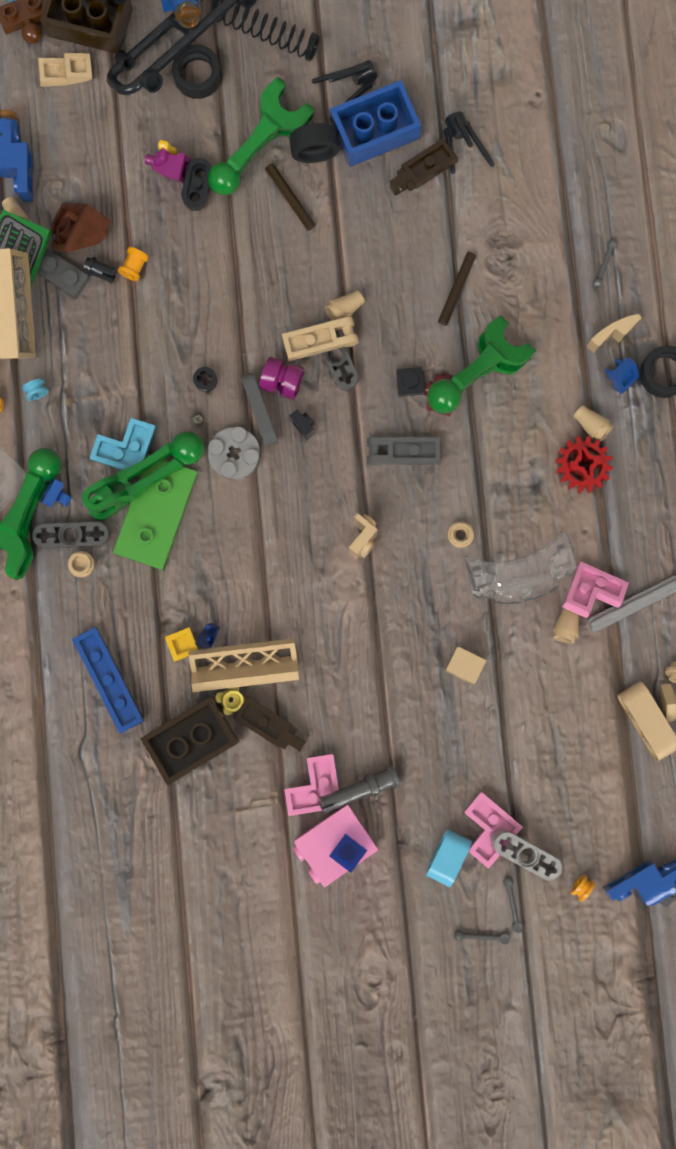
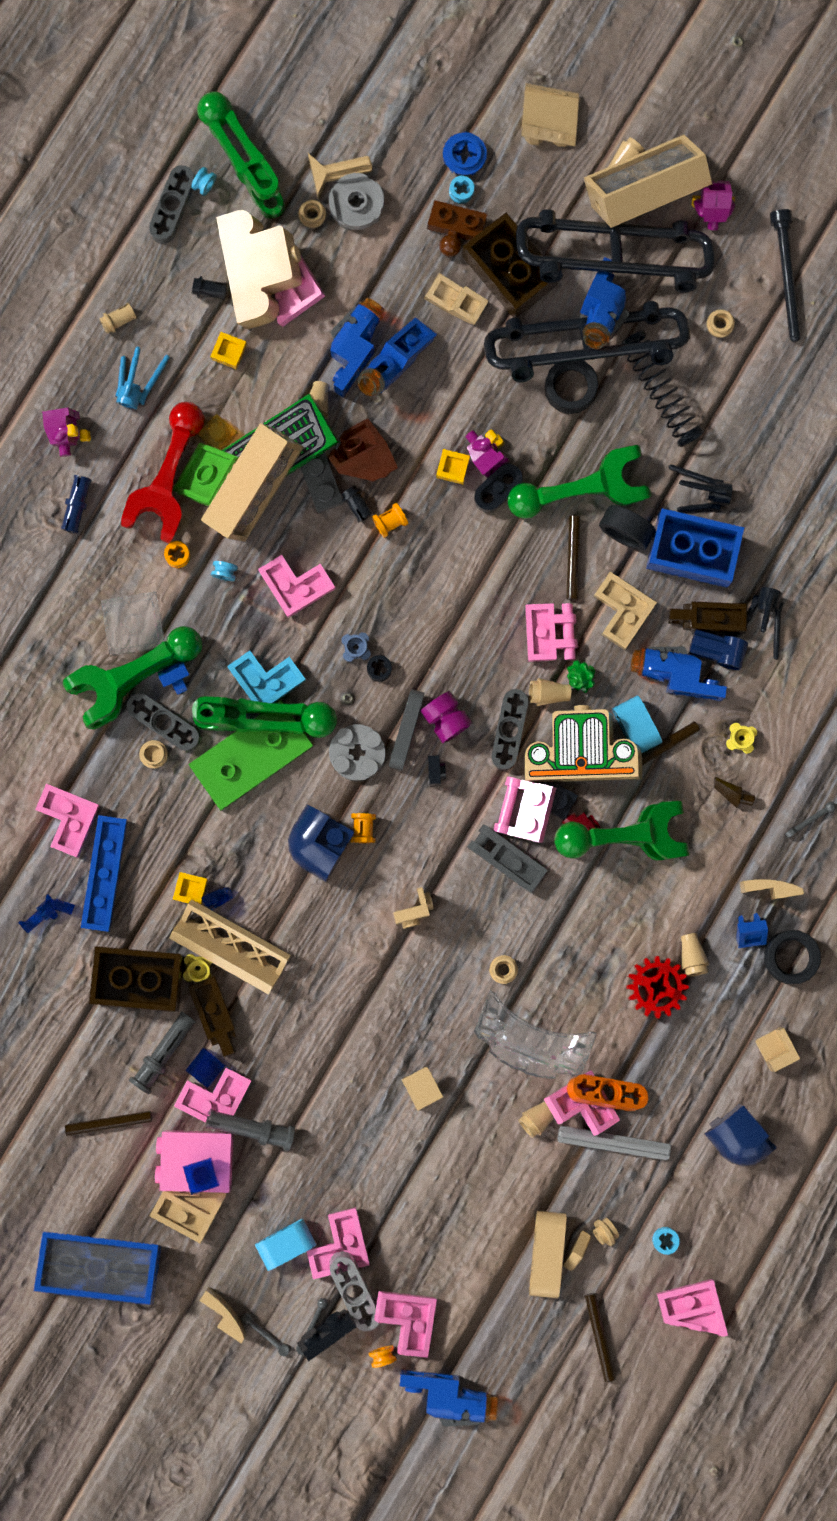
camera: 30 degrees right, 0 degrees up
tan plate [282,317,359,361] -> none
none -> clear blue piece [18,894,75,933]
none -> clear brick [34,1232,162,1305]
none -> bright pink plate [35,784,100,858]
none -> dark brown bar [65,1111,152,1136]
none -> dark grey pin [129,1011,196,1095]
none -> tan wing [150,1191,228,1244]
none -> clear blue plate [185,1048,226,1088]
none -> tan slope [200,1287,247,1343]
none -> bright pink plate [258,555,336,618]
none -> dark blue brick [288,804,355,883]
none -> black plate [297,1309,357,1362]
none -> sand blue plate [341,632,371,662]
none -> light orange bush [350,813,376,843]
none -> blue plate [358,317,437,396]
none -> bright pink plate [374,1291,437,1358]
none -> yellow plate [436,449,470,485]
none -> plate [493,777,556,843]
none -> bright pink plate [525,603,578,662]
none -> brick [525,705,642,783]
none -> green plant [567,660,595,693]
none -> orange beam [567,1074,648,1112]
none -> tan plate [594,572,657,650]
none -> medium azure beam [612,695,662,753]
none -> blue plate [630,646,727,701]
none -> dark blue piece [688,630,749,671]
none -> dark brown bar [714,777,755,808]
none -> light yellow plate [726,723,757,754]

